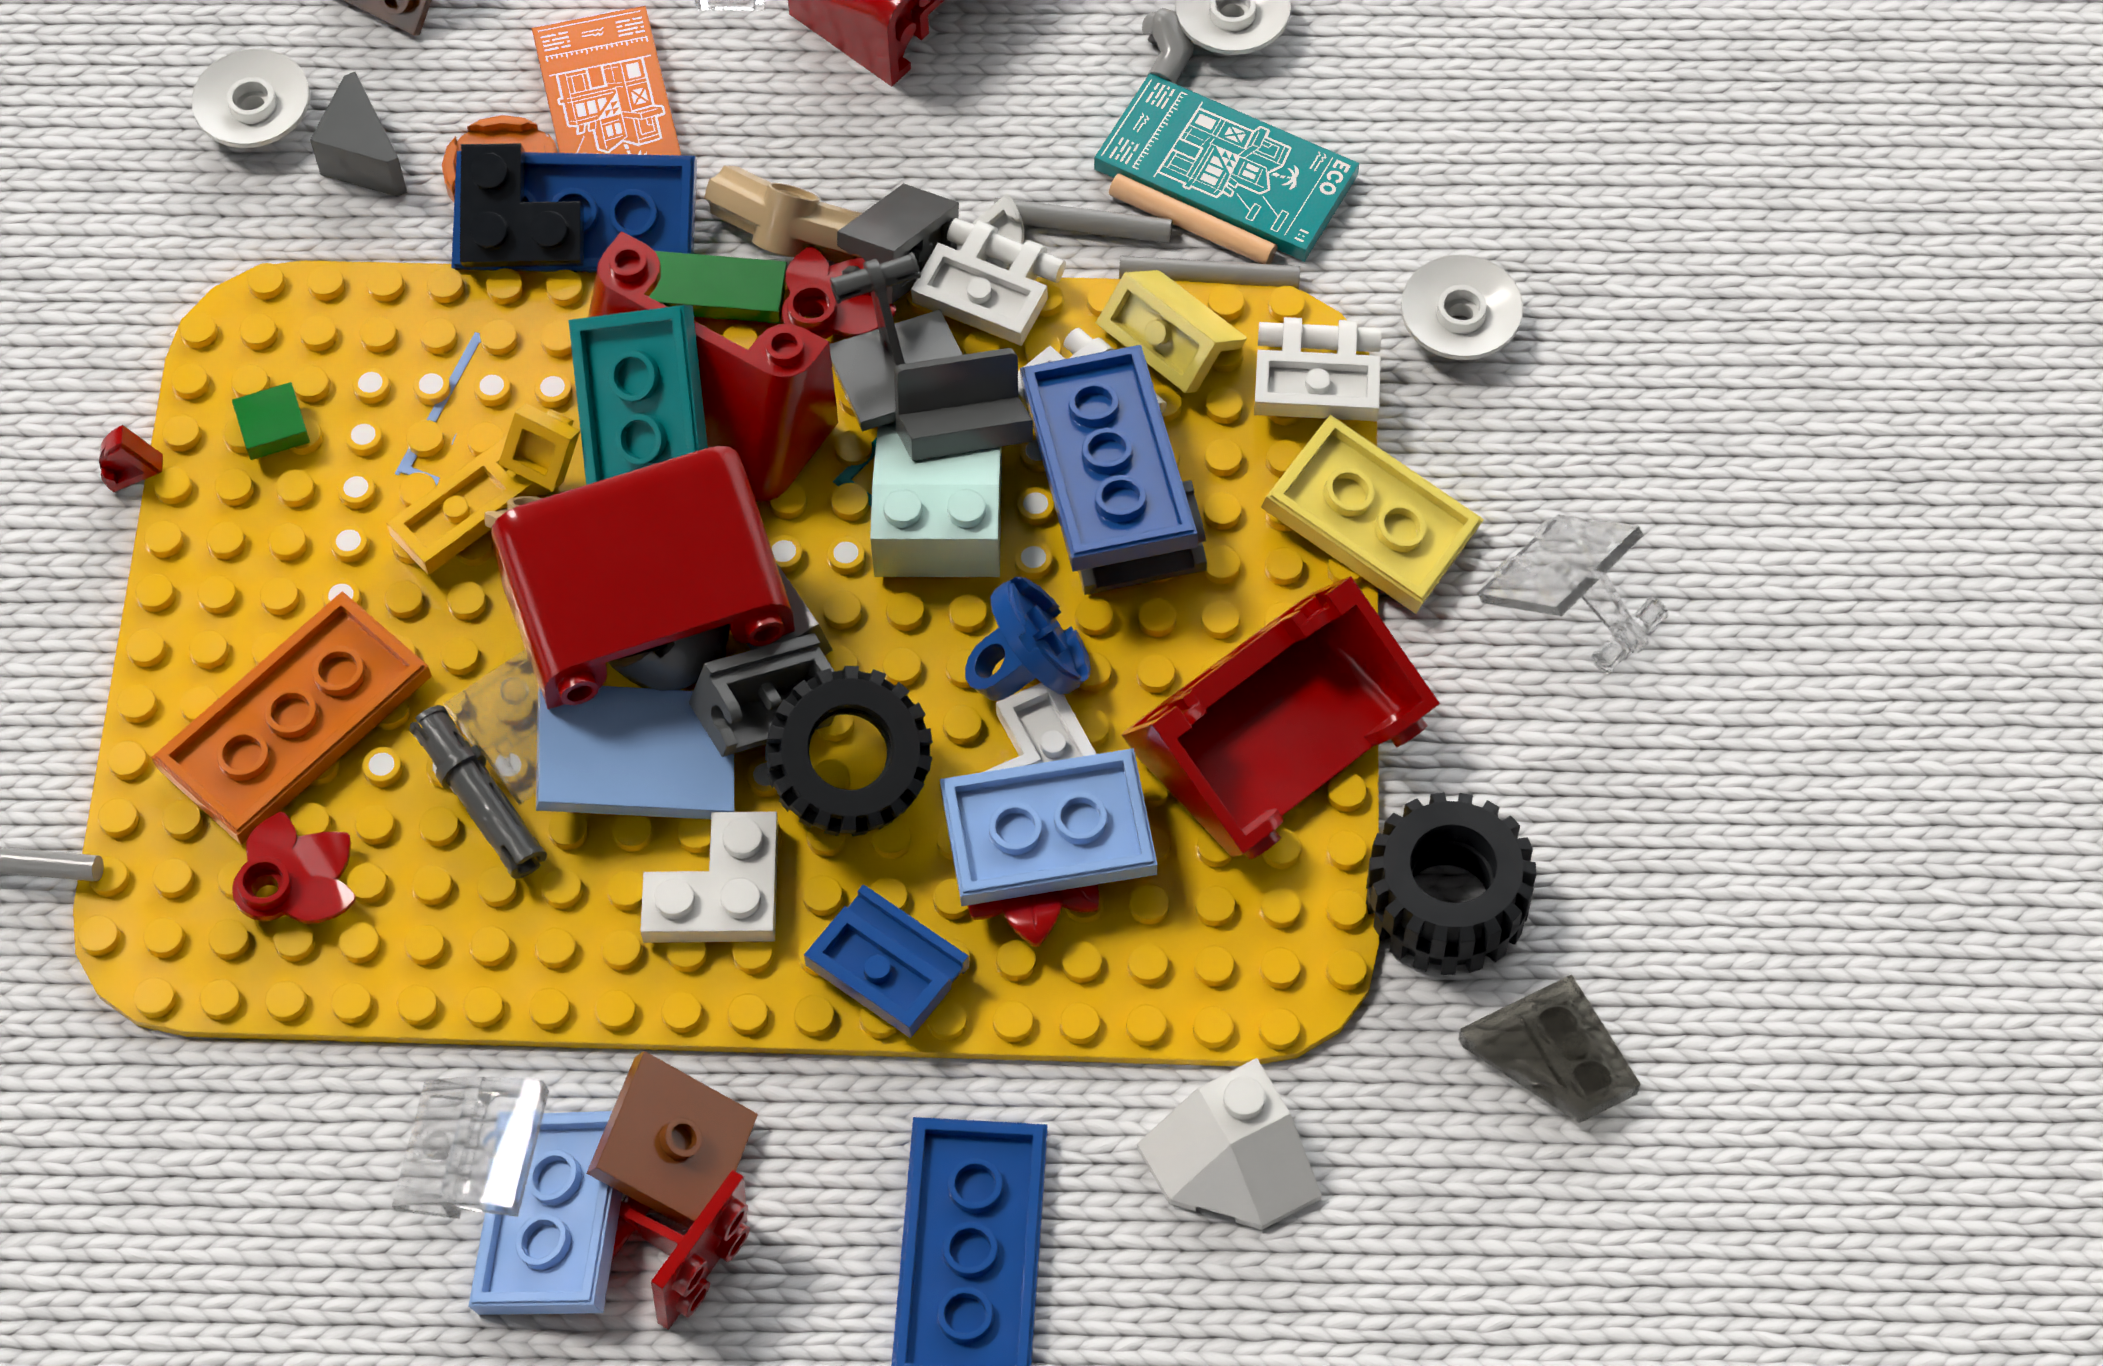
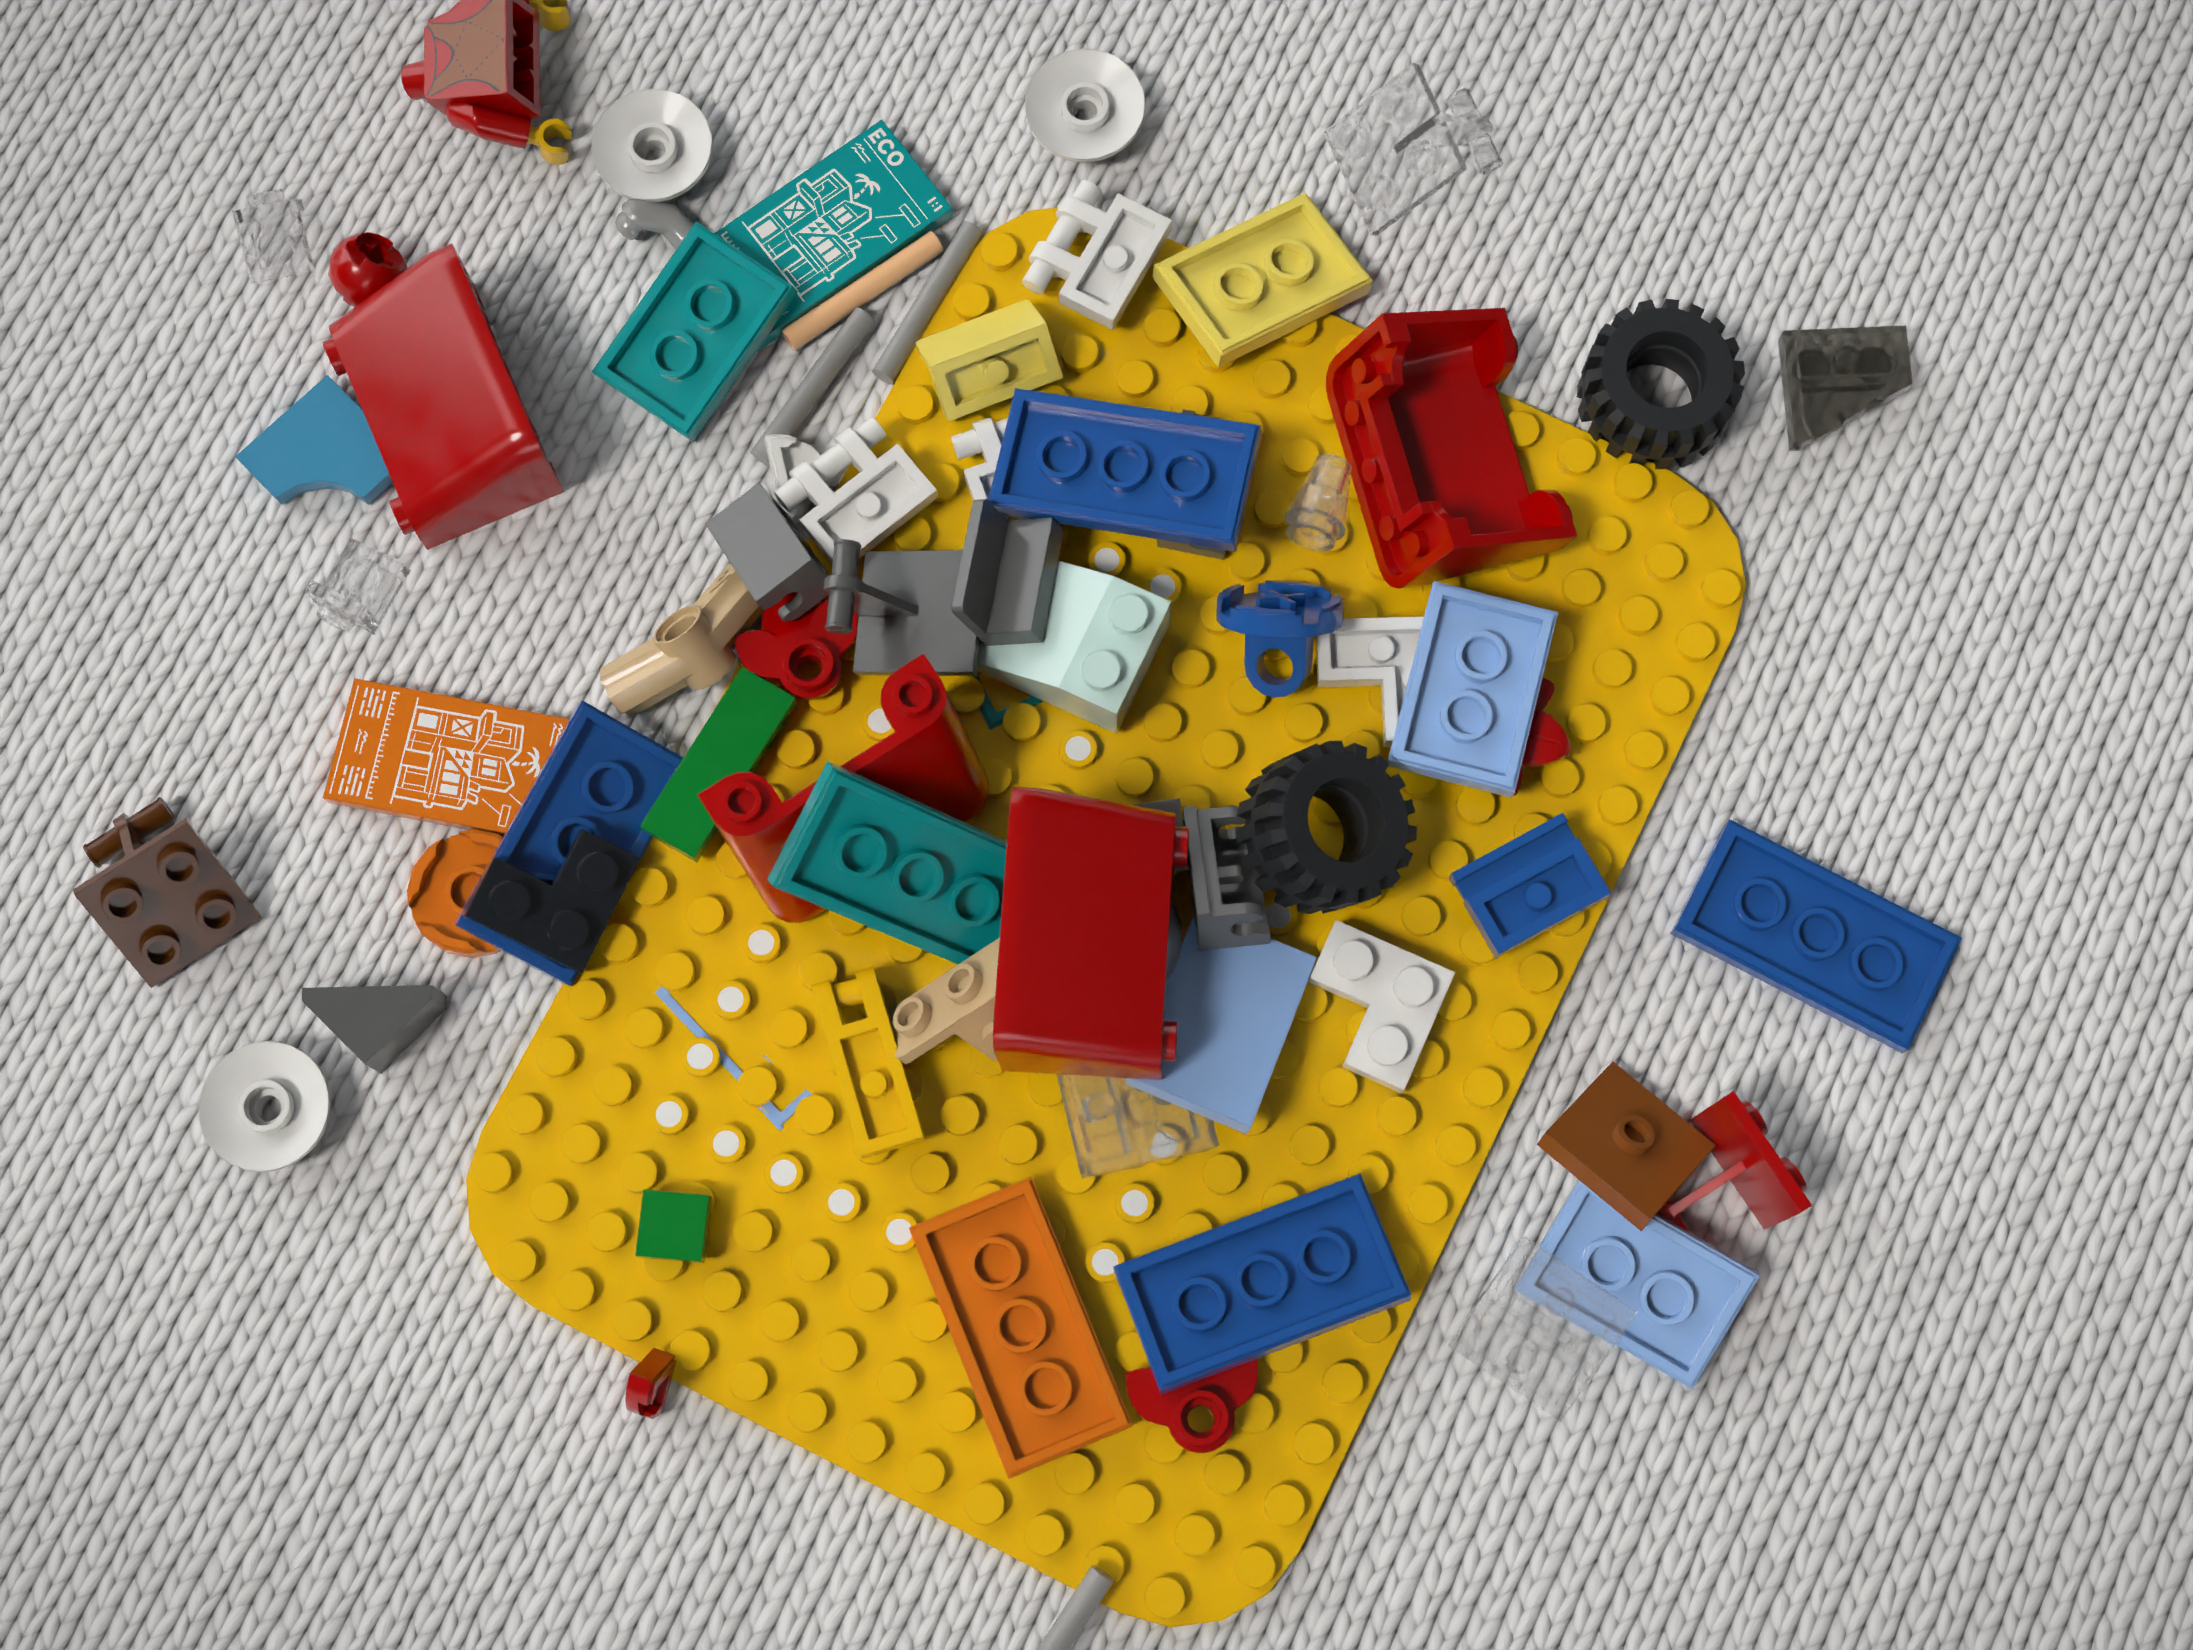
camera: 65 degrees left, 15 degrees up
dark grey pin [409,705,547,879] -> none
yellow tile [498,403,580,491] -> none
white slope [1137,1058,1322,1230] -> none
none -> teal tile [592,221,798,443]
none -> blue tile [1113,1174,1411,1395]
none -> clear cone [1285,454,1352,552]

